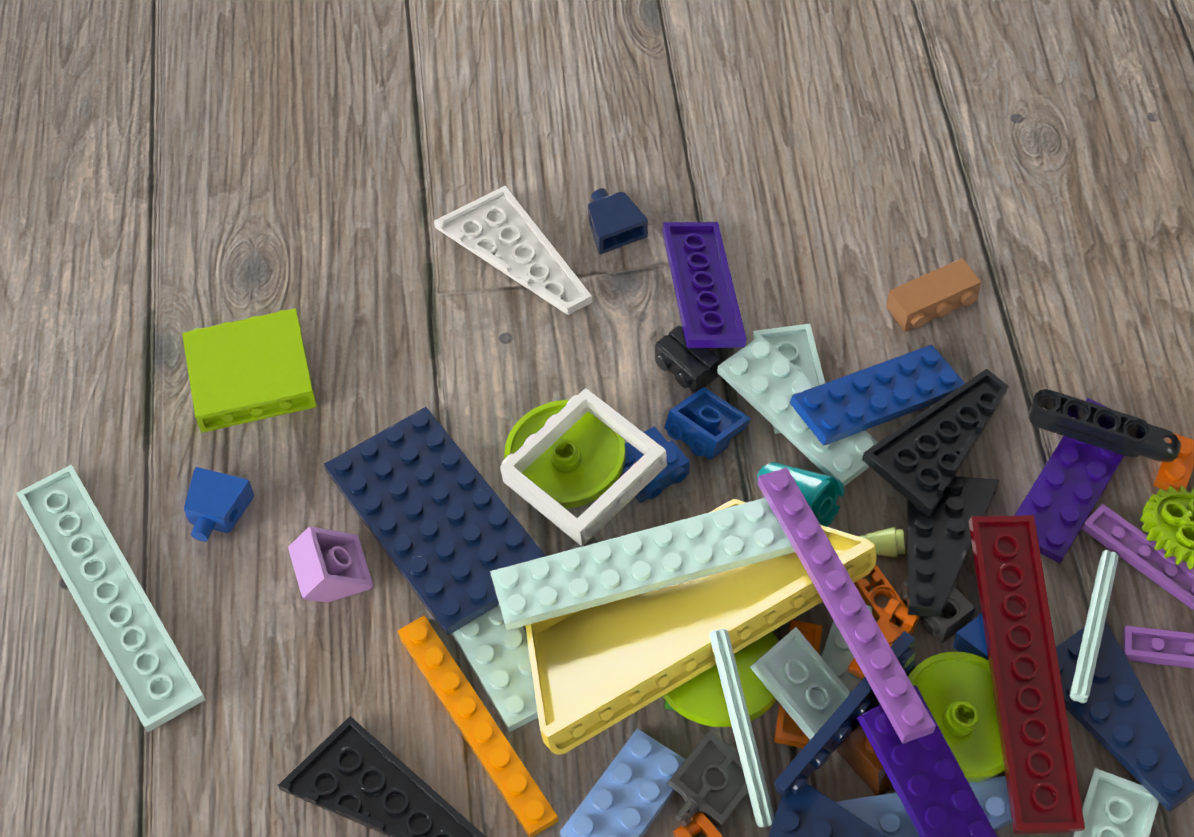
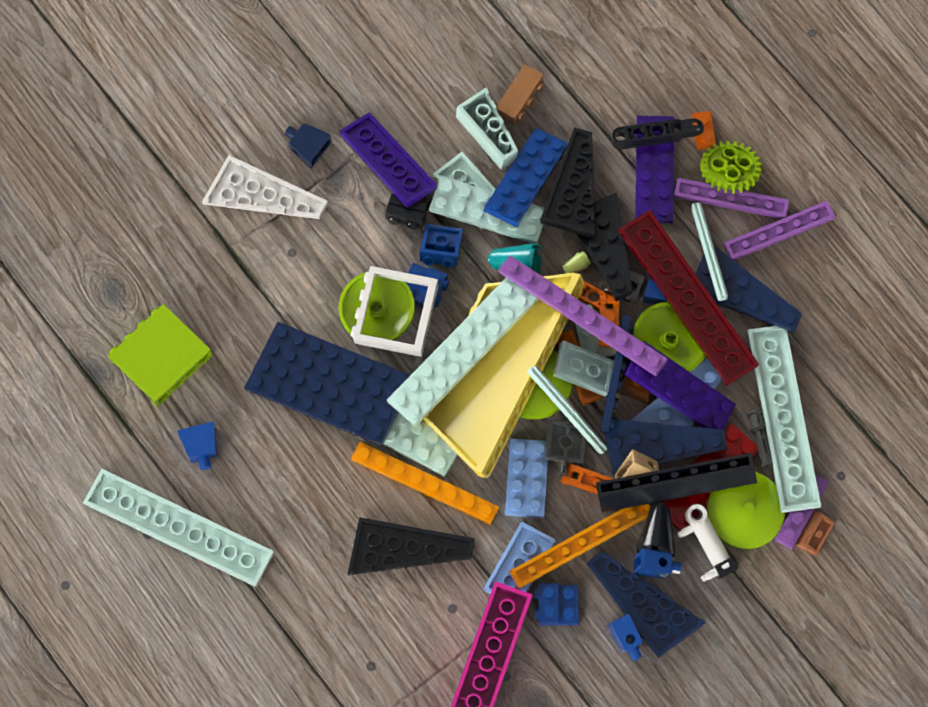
camera: 30 degrees left, 15 degrees up
lavender slope [288,526,373,603] -> none
none -> light aqua wedge [456,87,518,171]

